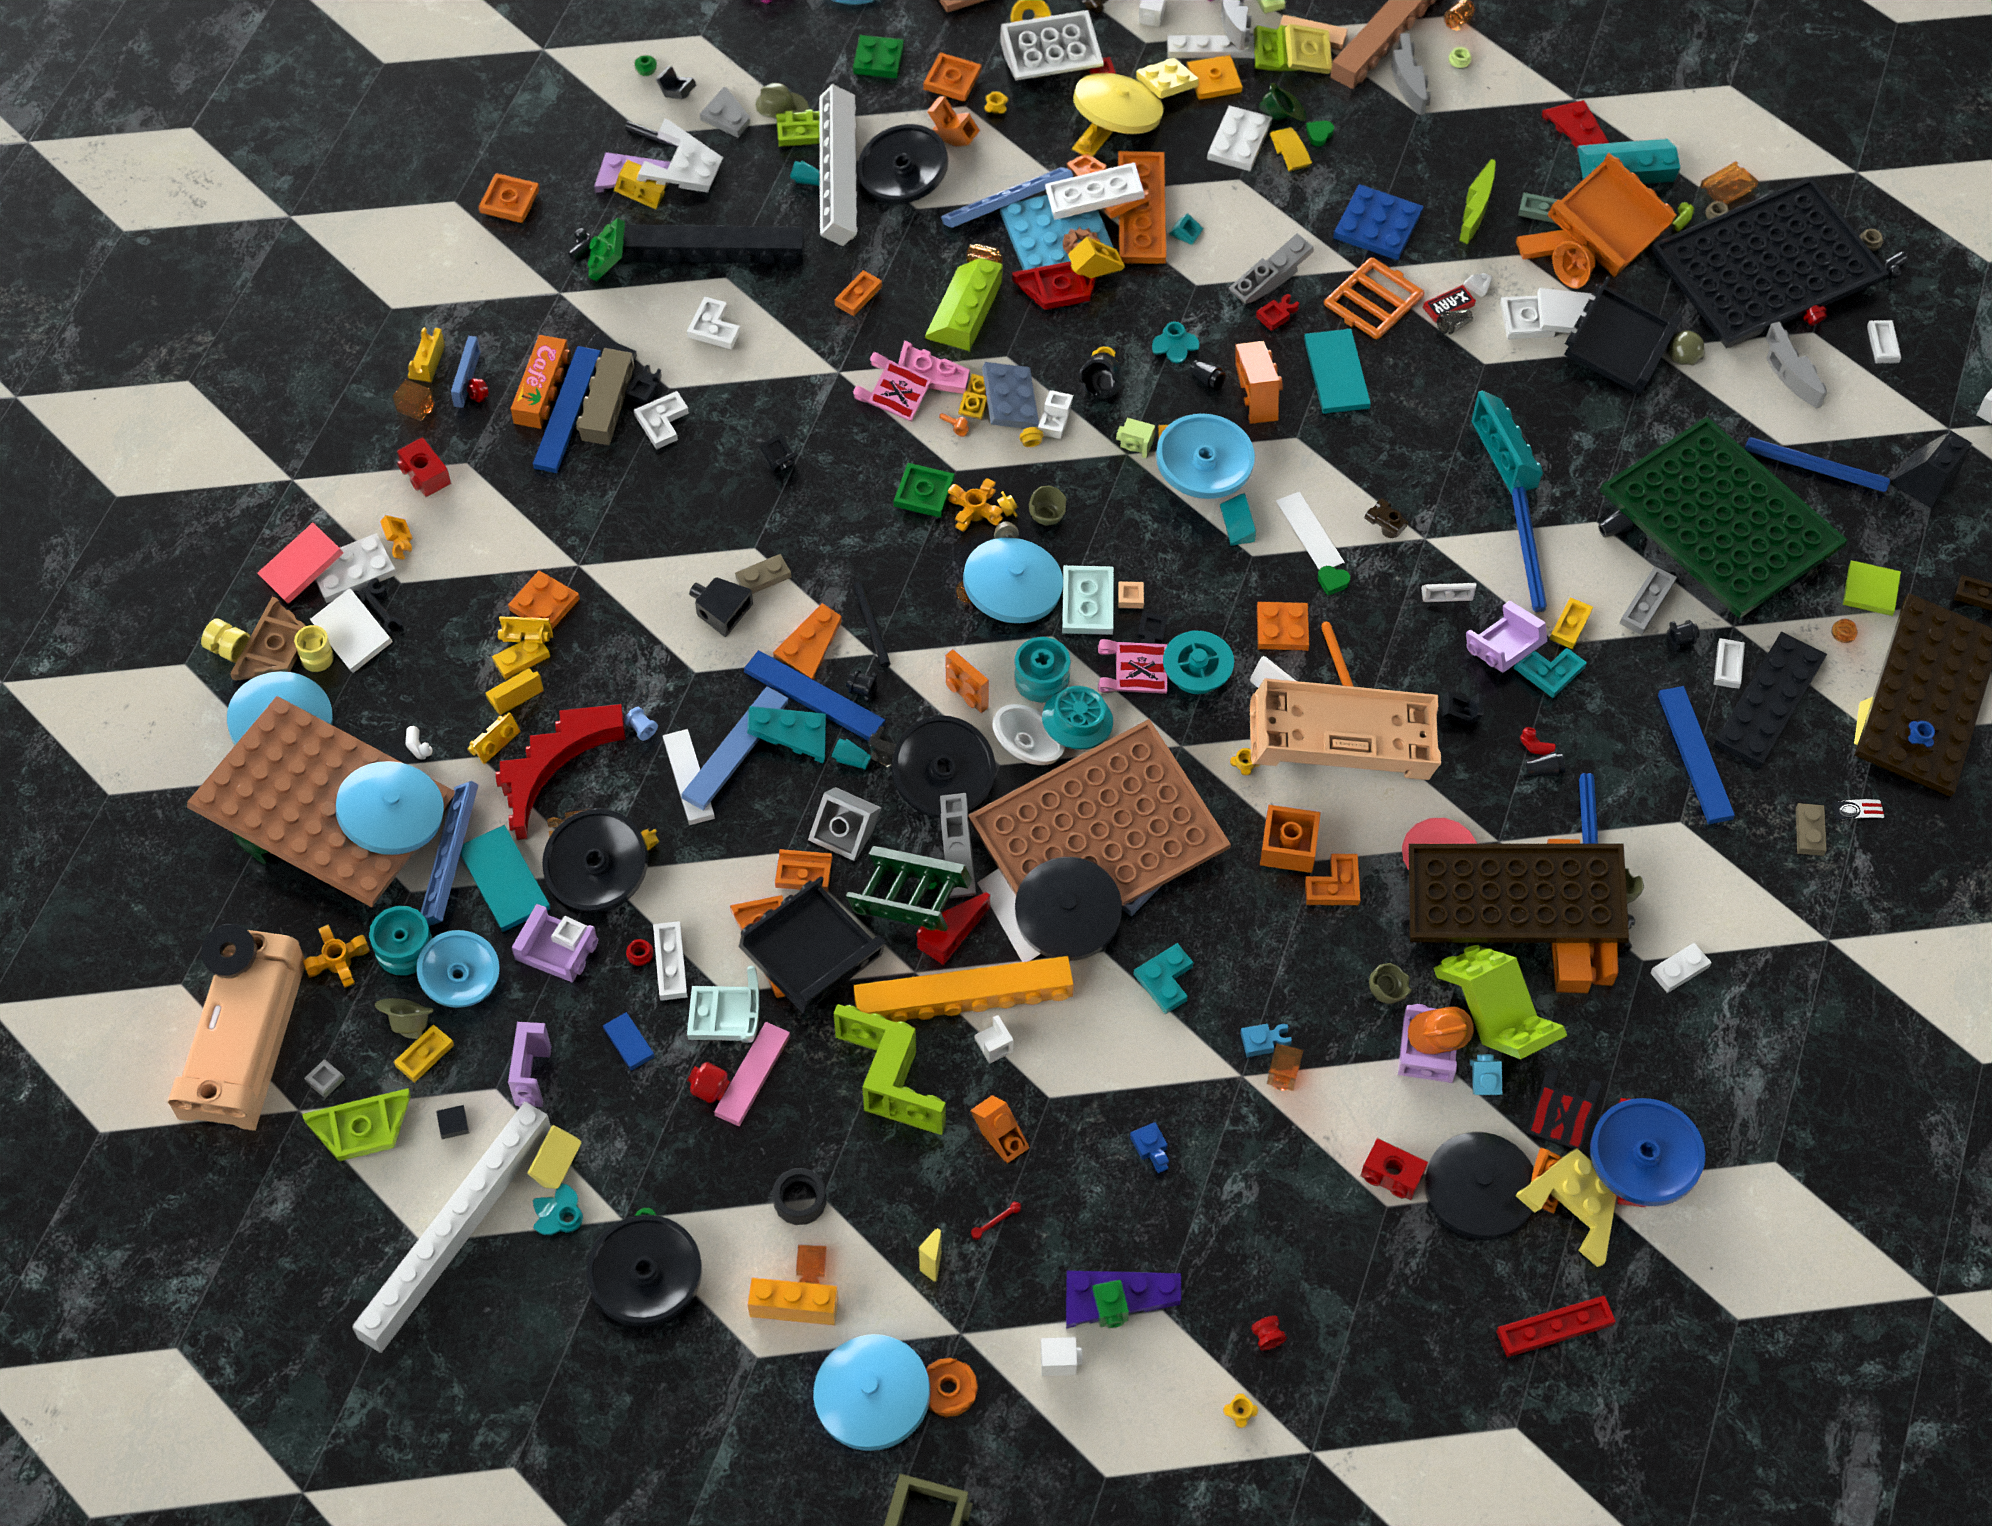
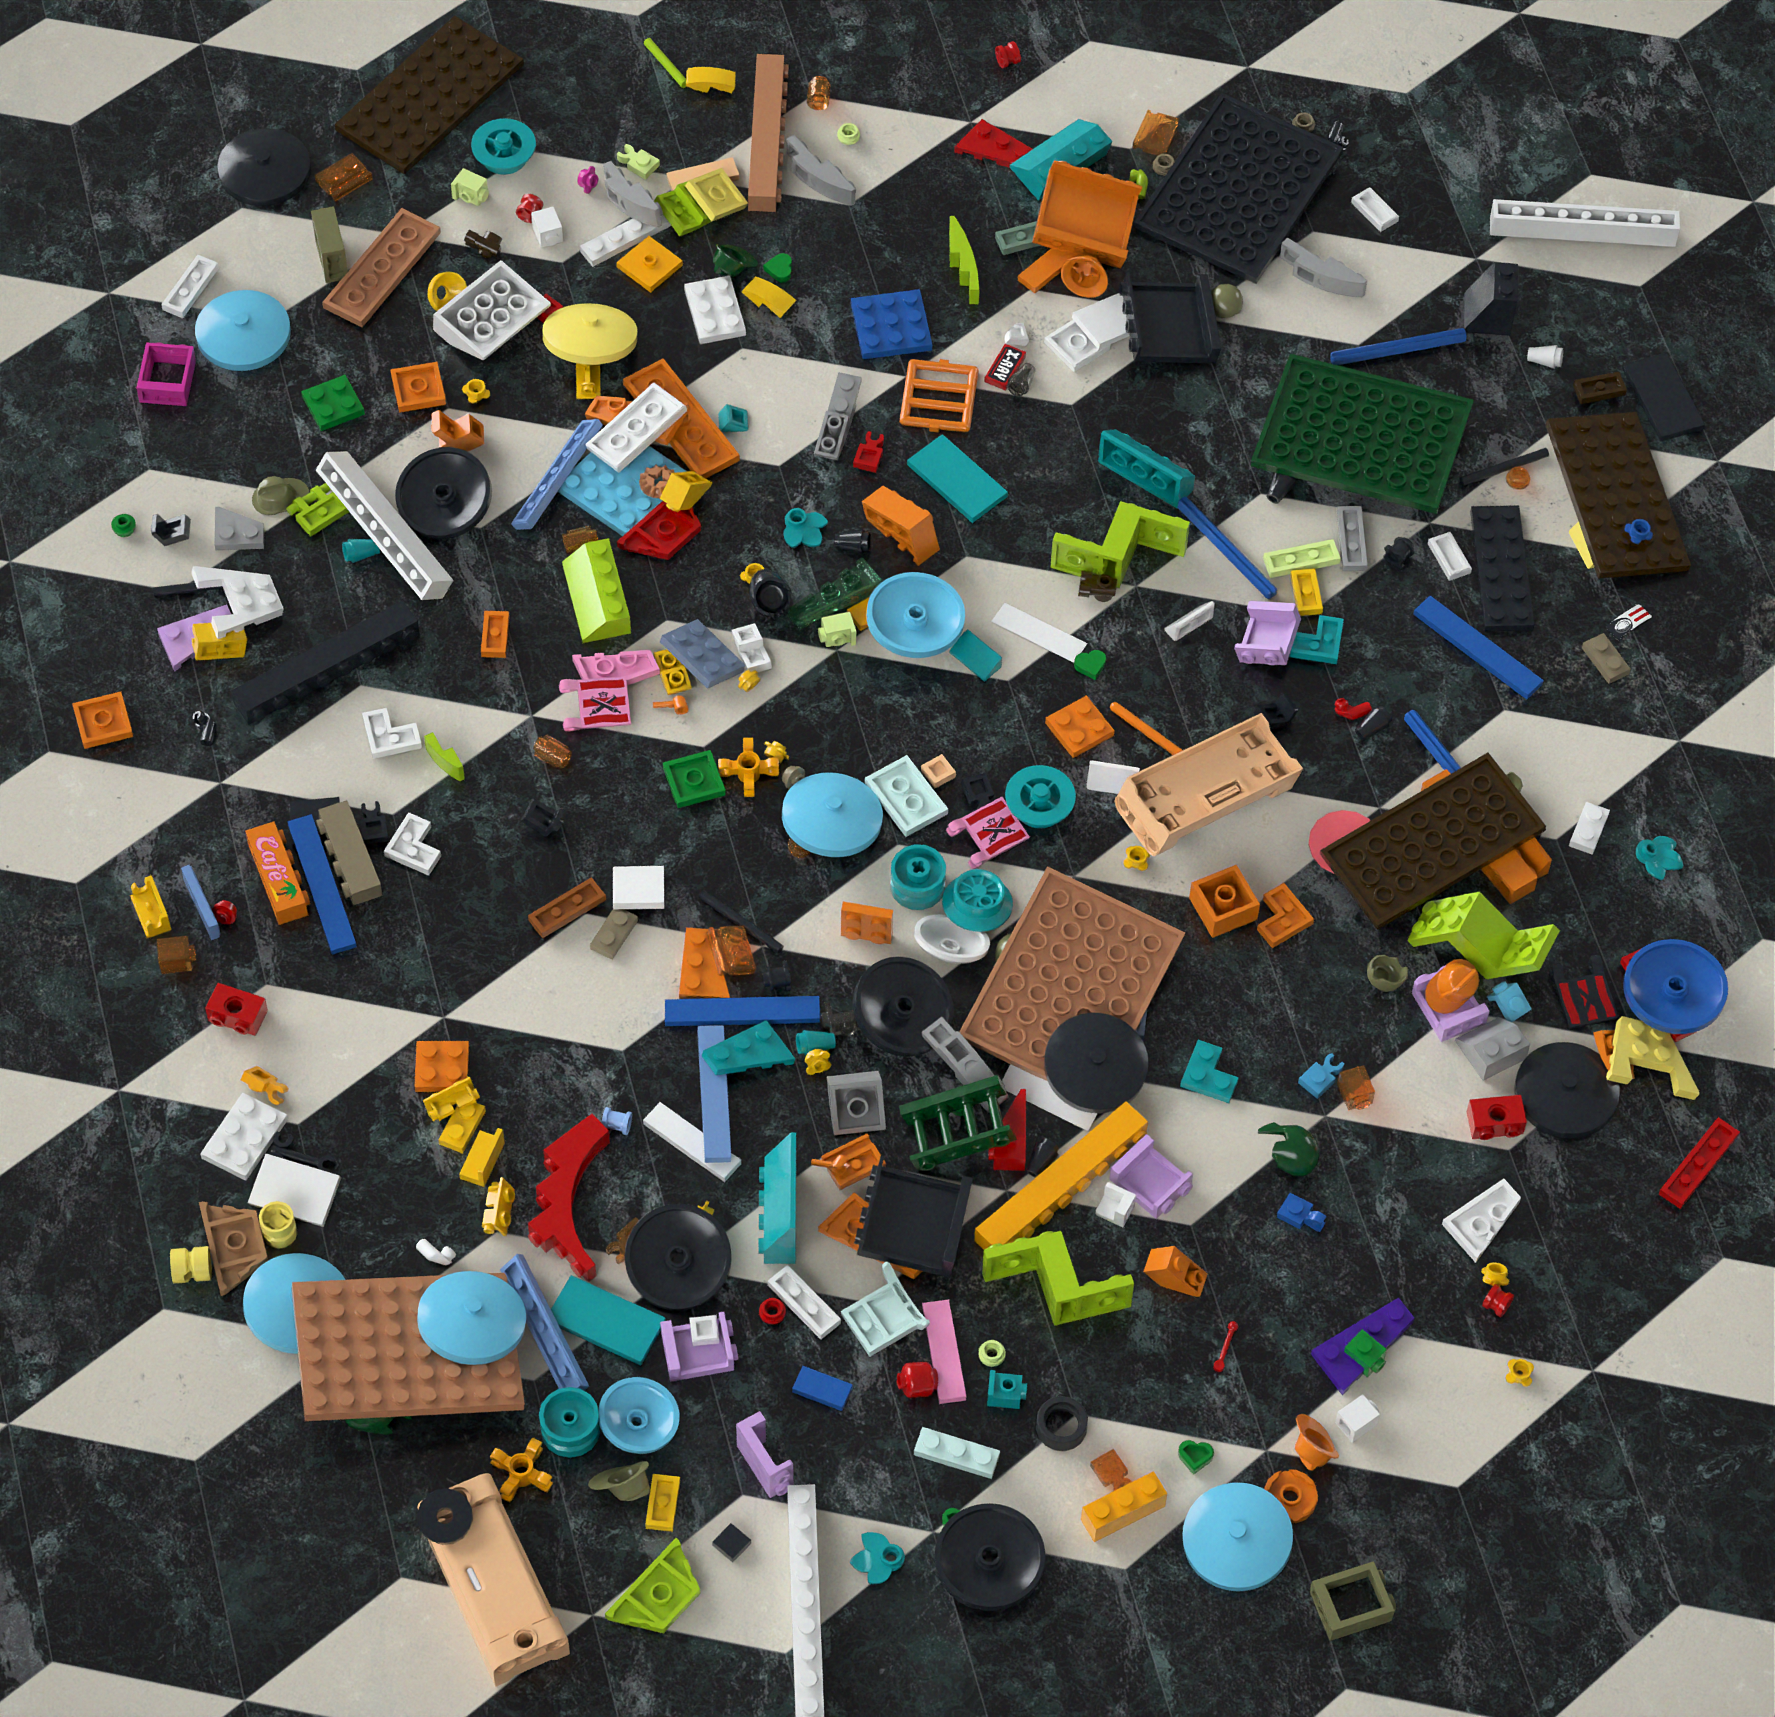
camera: 35 degrees left, 0 degrees up
coral tile [258,523,344,604] -> none
light grey tile [304,1059,345,1098] -> none
light yellow slope [527,1125,582,1189] -> none
green plate [588,218,625,281] -> none
black torso [689,577,753,637] -> none
light yellow slope [919,1228,941,1282] -> none
olive hair [1029,486,1066,526] -> none
light yellow plate [1137,58,1199,99] -> none
red plate [1803,305,1827,326] -> none
lime tile [1843,560,1901,616] -> none
none -> lime slope [424,732,464,781]
none -> dark orange plate [528,877,606,938]
none -> clear orange brick [533,734,572,768]
none -> white tile [613,866,664,910]
none -> clear orange plate [707,926,756,976]
none -> teal slope [758,1133,796,1264]
none -> clear green wing [787,557,883,630]
none -> yellow plate [805,1049,831,1075]
none -> orange hand [811,1155,850,1176]
none -> light aqua plate [914,1427,1000,1479]
none -> yellowish green plate [979,1340,1006,1367]
none -> teal brick [987,1370,1027,1409]
none -> red wheel [995,41,1021,68]
none -> black cone [1026,1138,1059,1178]
none -> lime bracket [1051,501,1190,588]
none -> lavender panel [1109,1134,1193,1219]
none -> green tile [1178,1440,1214,1475]
none -> dark green helmet [1258,1122,1320,1177]
none -> yellowish green plate [1263,539,1341,578]
none -> orange piece [1295,1414,1339,1471]
none -> white wing [1442,1179,1521,1263]
none -> light grey slope [1455,1017,1530,1081]
none -> black bar [1459,448,1549,486]
none -> yellow plate [1481,1263,1509,1286]
none -> white cone [1527,345,1563,369]
none -> teal plate [1636,836,1683,880]

